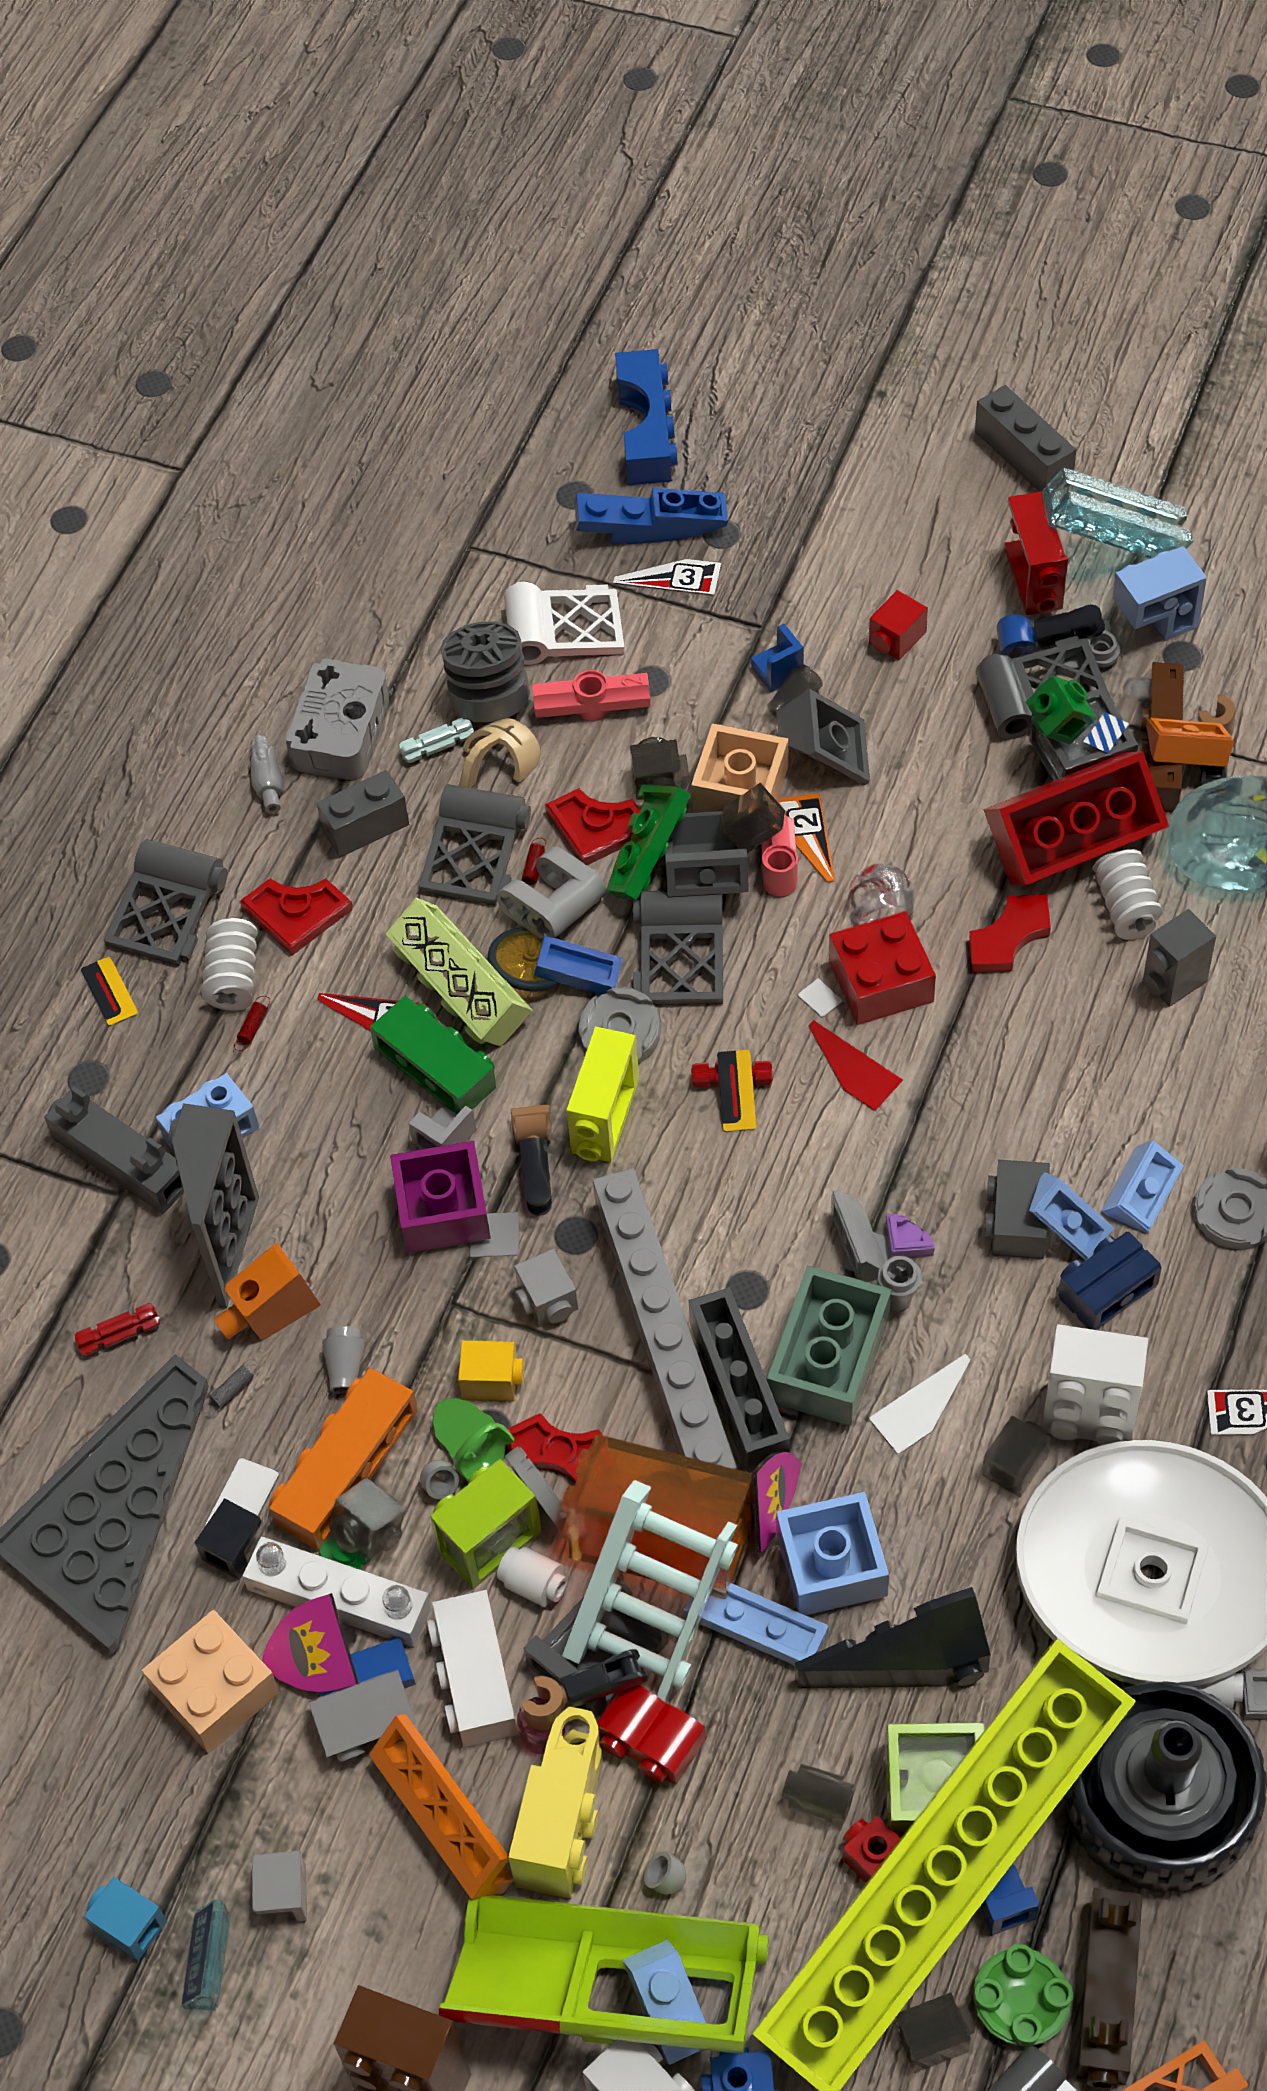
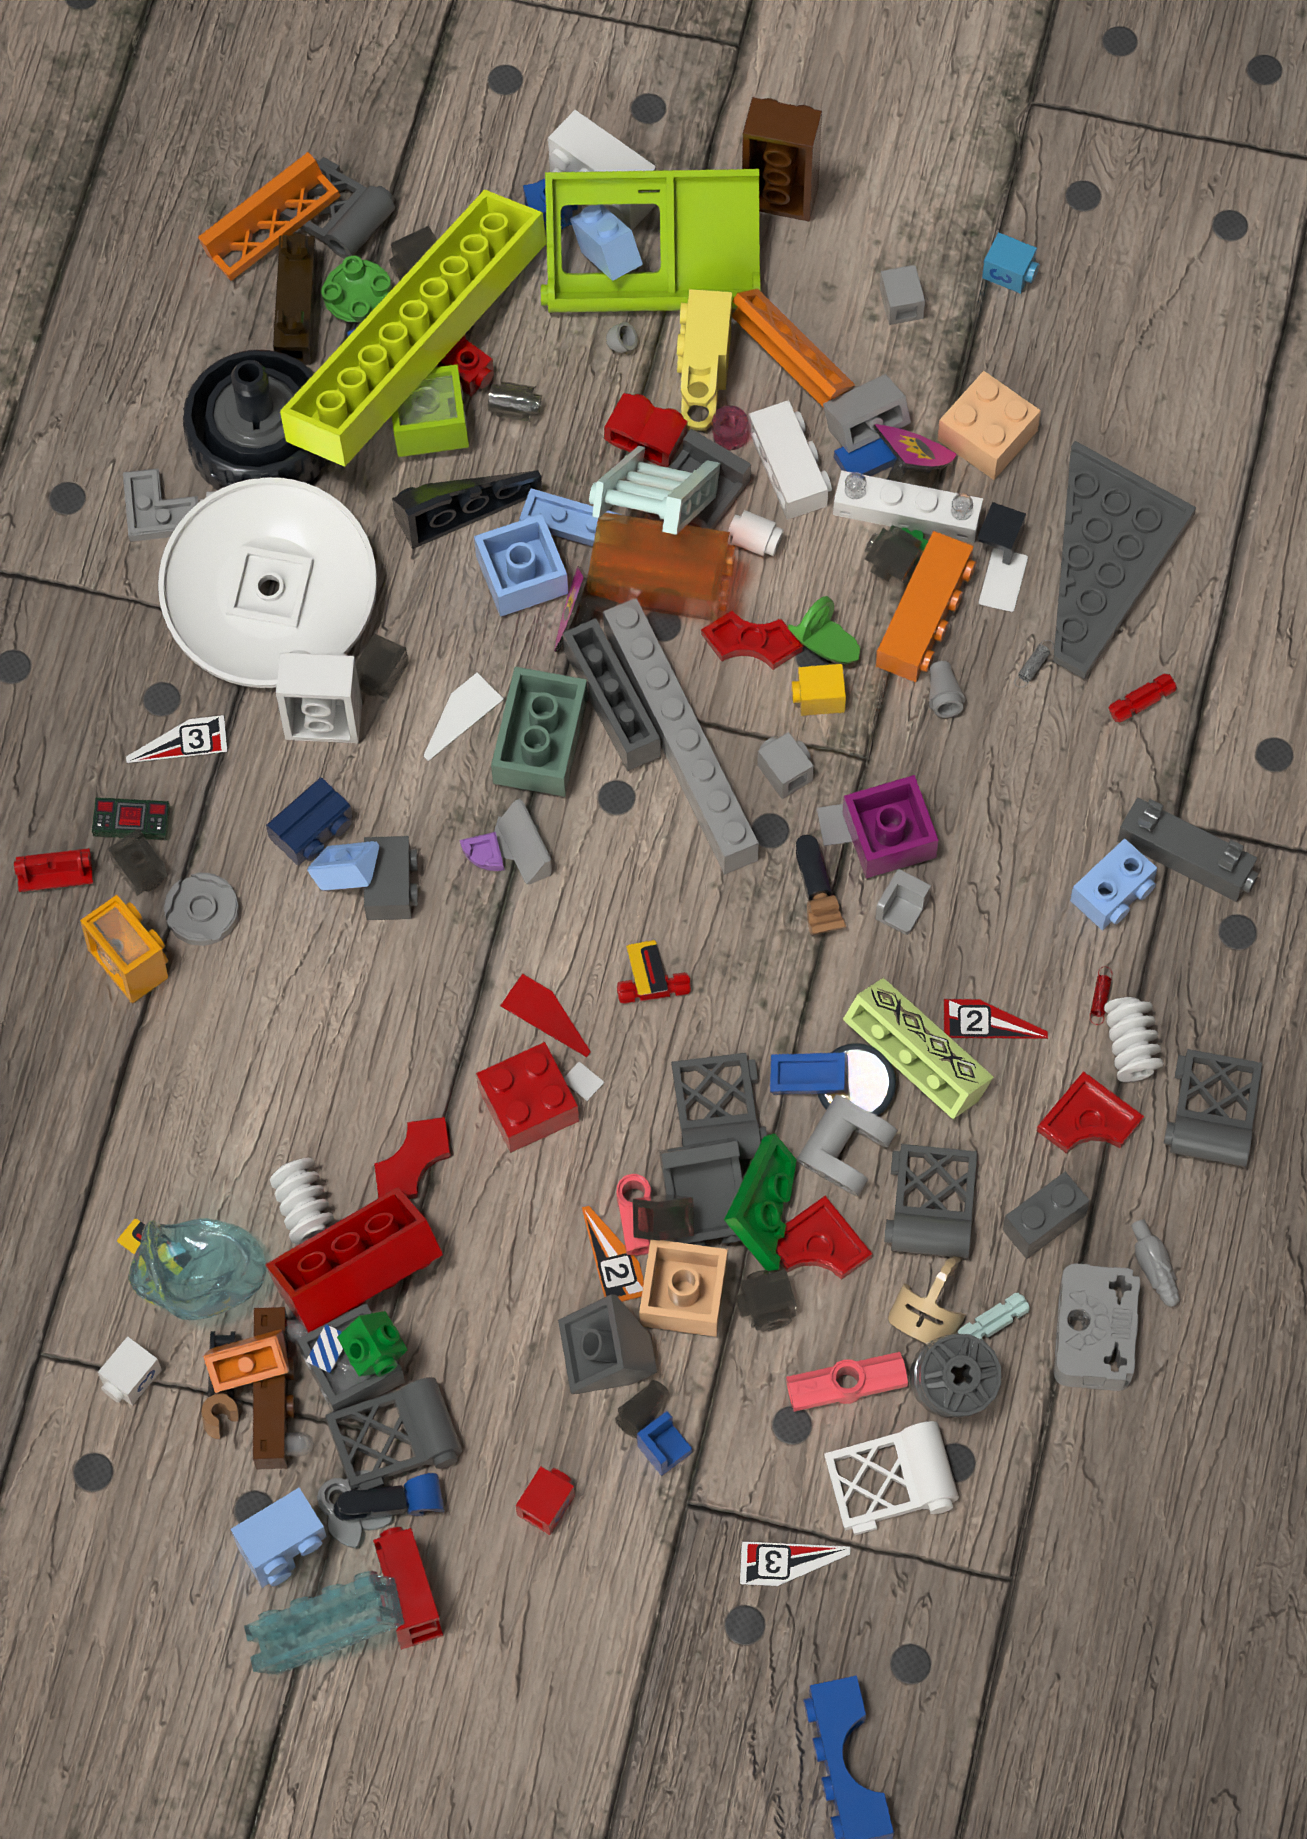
camera: 170 degrees right, 10 degrees up
sticker [81,957,138,1025] -> none
dark grey slope [169,1103,259,1308] -> none
clear light blue slope [181,1899,231,2011] -> none
orange torso [213,1242,321,1340] -> none
green brick [370,995,496,1114] -> none
light grey hinge [420,1460,459,1499] -> none
lime piece [430,1459,542,1589] -> none
light grey tile [505,1446,571,1528] -> none
black piece [520,1649,649,1731] -> none
red piece [521,838,546,888] -> none
neon yellow window [566,1026,639,1163] -> none
blue slope [574,488,728,544] -> none
light grey tile [579,987,662,1063] -> none
clear helmet [848,863,915,926] -> none
light grey cone [878,1256,922,1311] -> none
dark grey brick [975,384,1077,493] -> none
light blue slope [1102,1140,1184,1233] -> none
dark grey brick [1143,909,1216,1007] -> none

